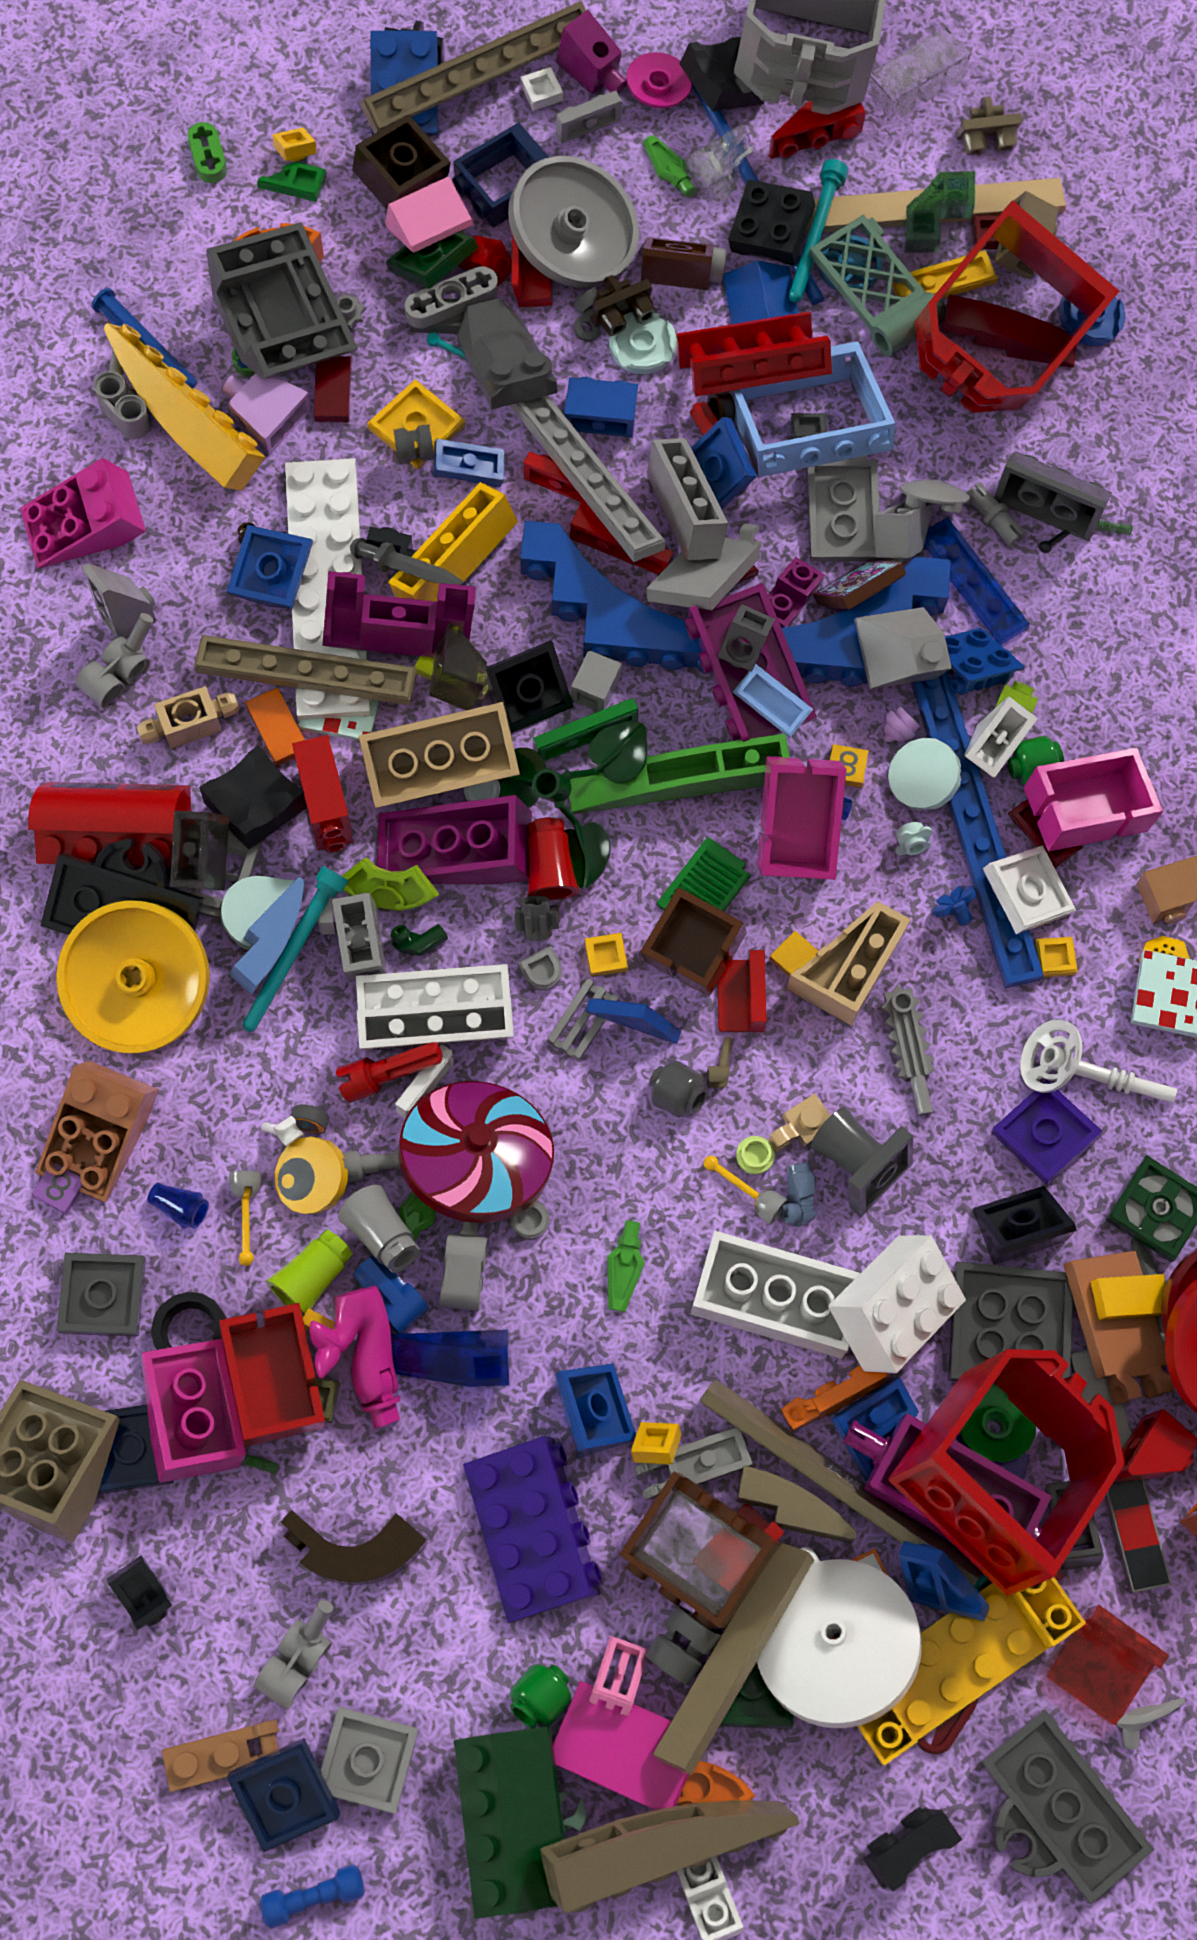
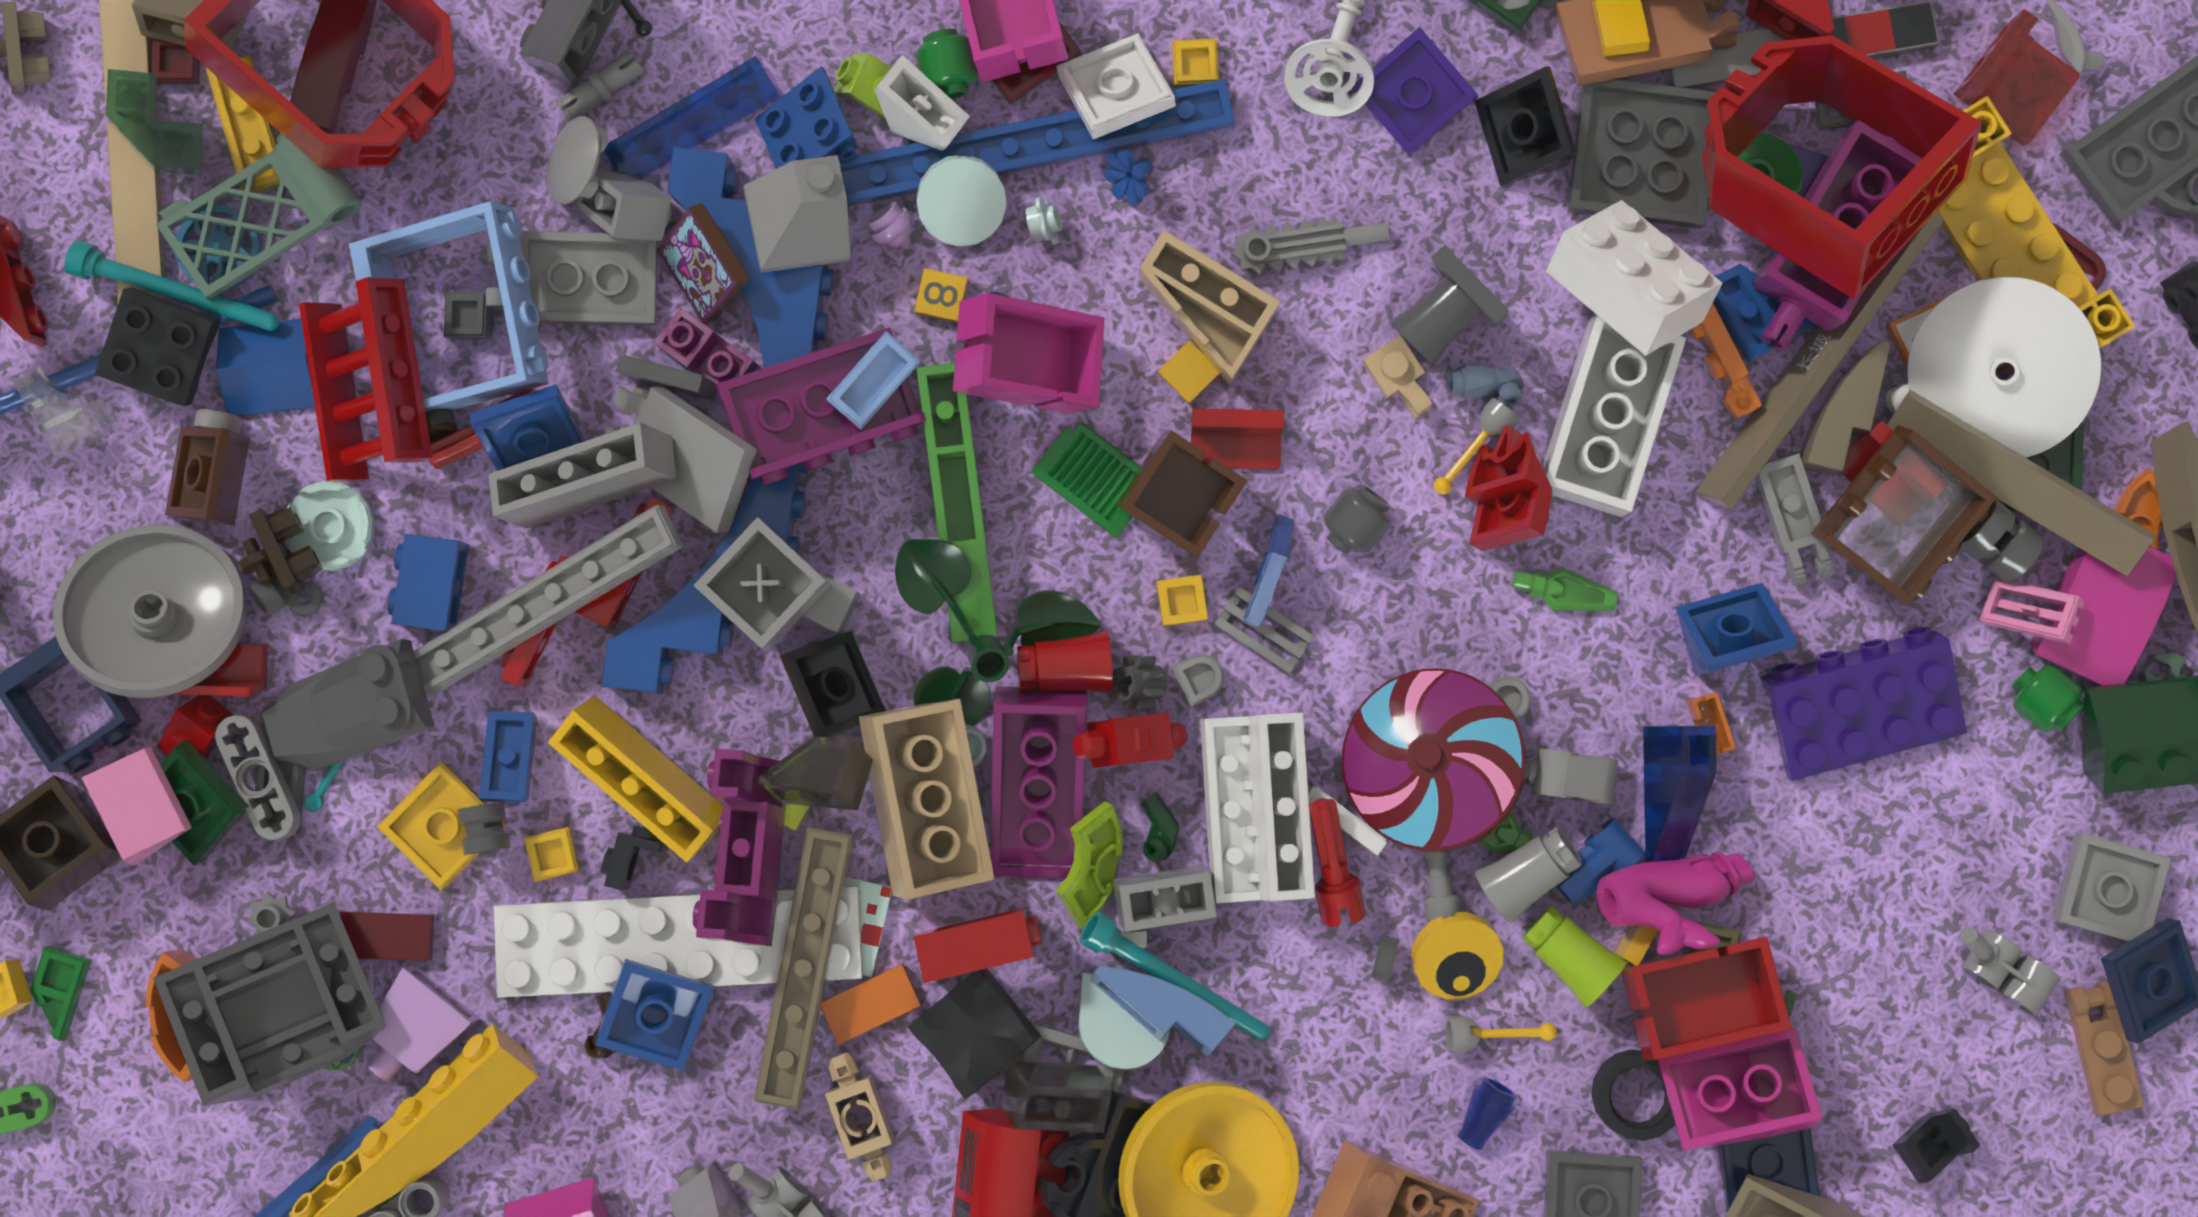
camera: 80 degrees left, 15 degrees up
white hand [261,1116,304,1146] -> none
dark brown arch [281,1509,429,1585] -> none
dark grey sword [350,538,463,585] -> none
green tile [533,698,639,761] -> none
yellow tile [631,1422,682,1465] -> none
bright green piece [643,135,696,198] -> none
dark tan hand [707,1037,733,1088] -> none
dark grey brick [718,604,775,672] -> none
yellowish green plate [736,1136,775,1175] -> none
blue wing [898,1541,989,1621] -> none
none -> yellow tile [524,827,581,882]
none -> dark grey tile [616,355,717,401]
none -> light grey brick [693,517,832,652]
none -> red piece [1072,713,1187,768]
none -> red plate [1465,426,1553,551]
none -> orange piece [1686,692,1736,757]

